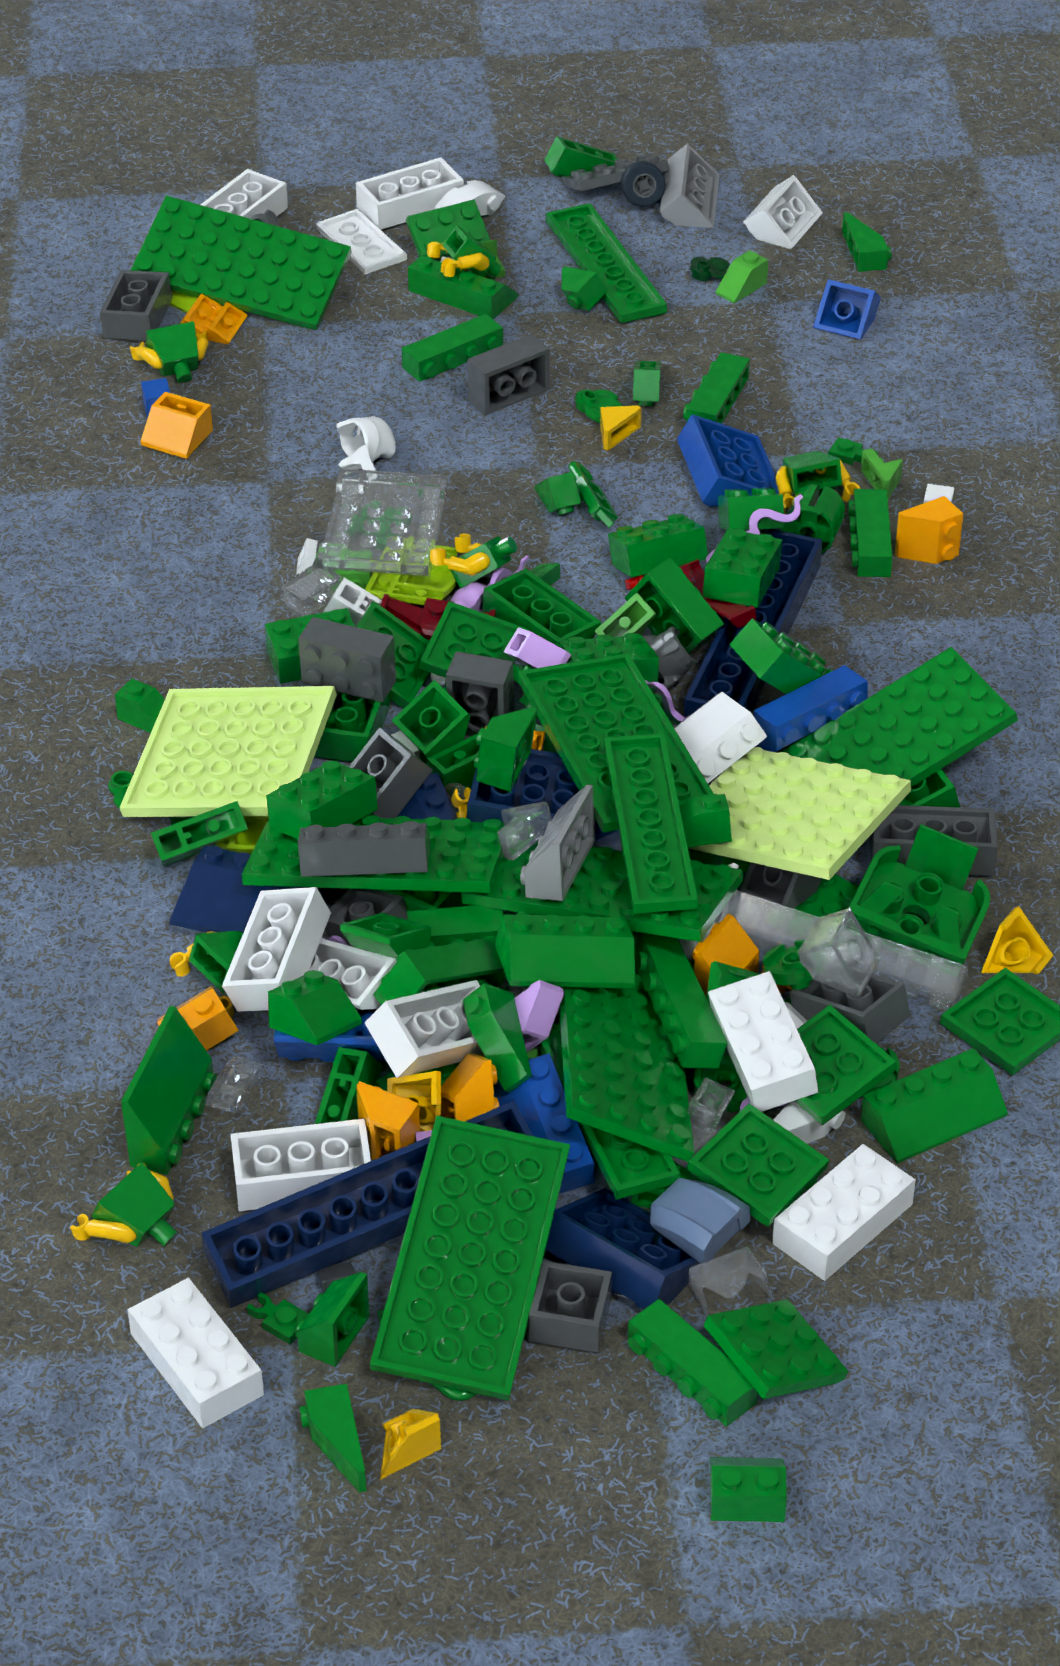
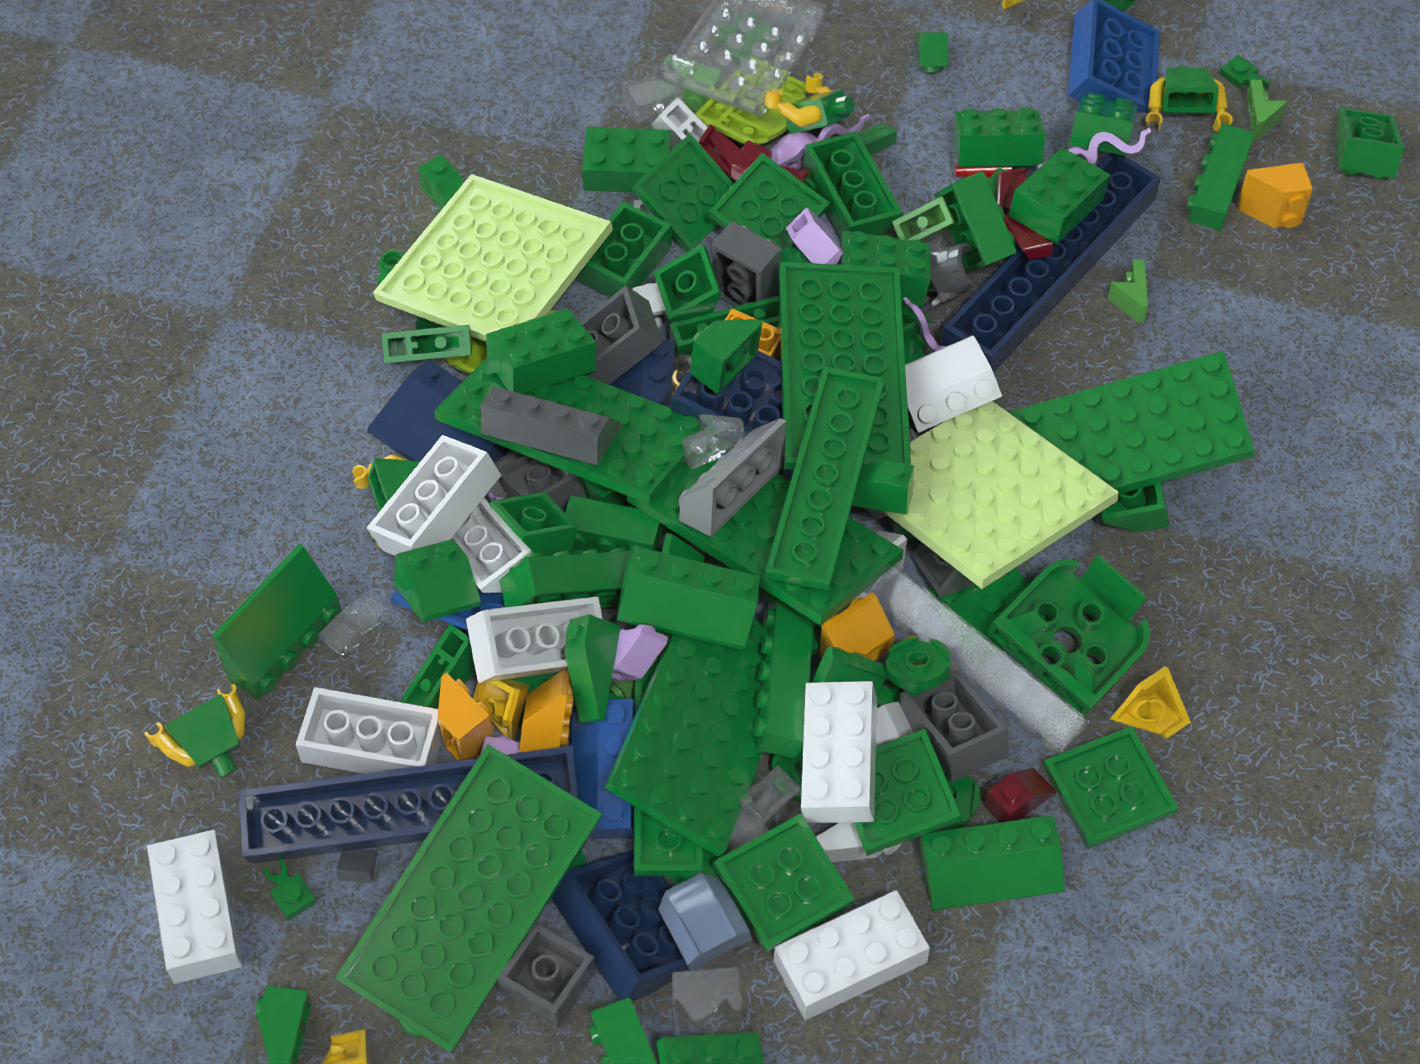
camera: 20 degrees right, 15 degrees up
light orange slope [157,986,239,1051] -> none
green slope [295,1272,370,1367] -> none
white tile [296,538,317,577] -> none
dark grey brick [299,617,396,703] -> none
green plate [568,461,618,528] -> none
green brick [729,618,834,694] -> none
blue slope [754,665,868,752] -> none
green cylinder [780,484,845,553] -> none
clear slope [797,908,881,997] -> none
dark grey slope [871,805,998,876] -> none
white tile [924,484,954,503] -> none
none -> dark red slope [984,768,1056,823]
none -> bright green slope [1107,259,1148,322]
none -> green slope [1336,107,1404,179]

